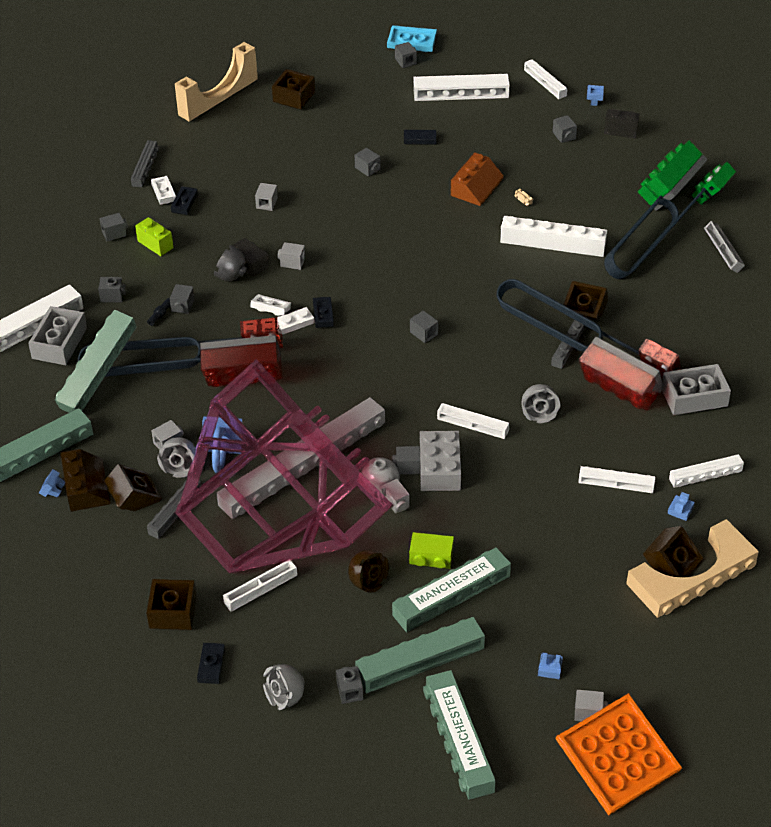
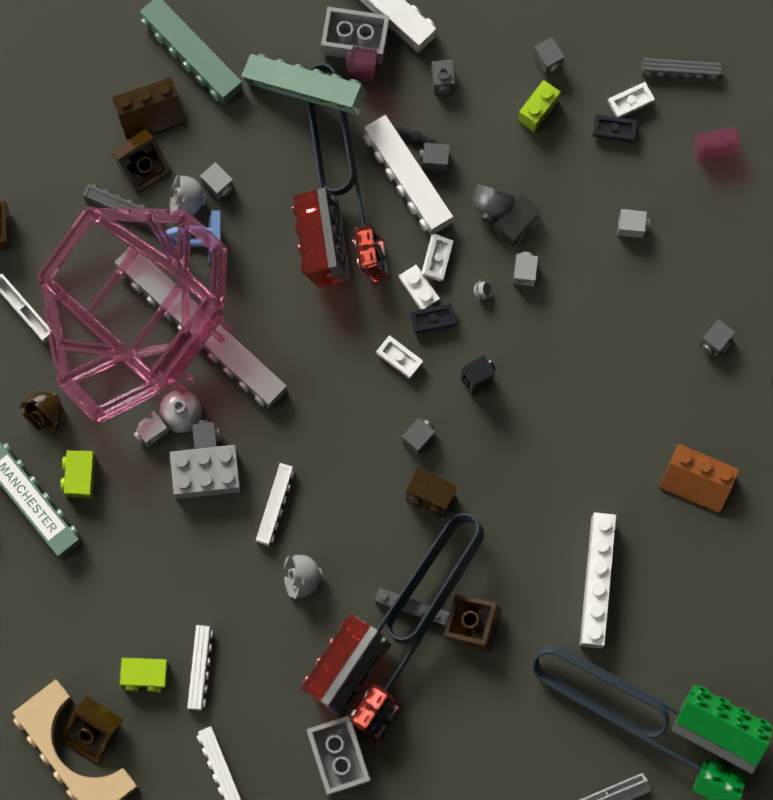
camera: 80 degrees right, 30 degrees up
medium blue tile [39,469,65,497] -> none
tan piece [515,189,533,206] -> none
medium blue tile [668,492,695,521] -> none
none -> lime brick [120,658,168,692]
none -> clear pink brick [346,46,377,83]
none -> white brick [363,115,453,235]
none -> white plate [376,335,423,379]
none -> dark brown brick [405,468,457,518]
none -> black brick [460,355,496,396]
none -> light grey plate [474,280,493,300]
none -> clear pink brick [692,126,740,160]

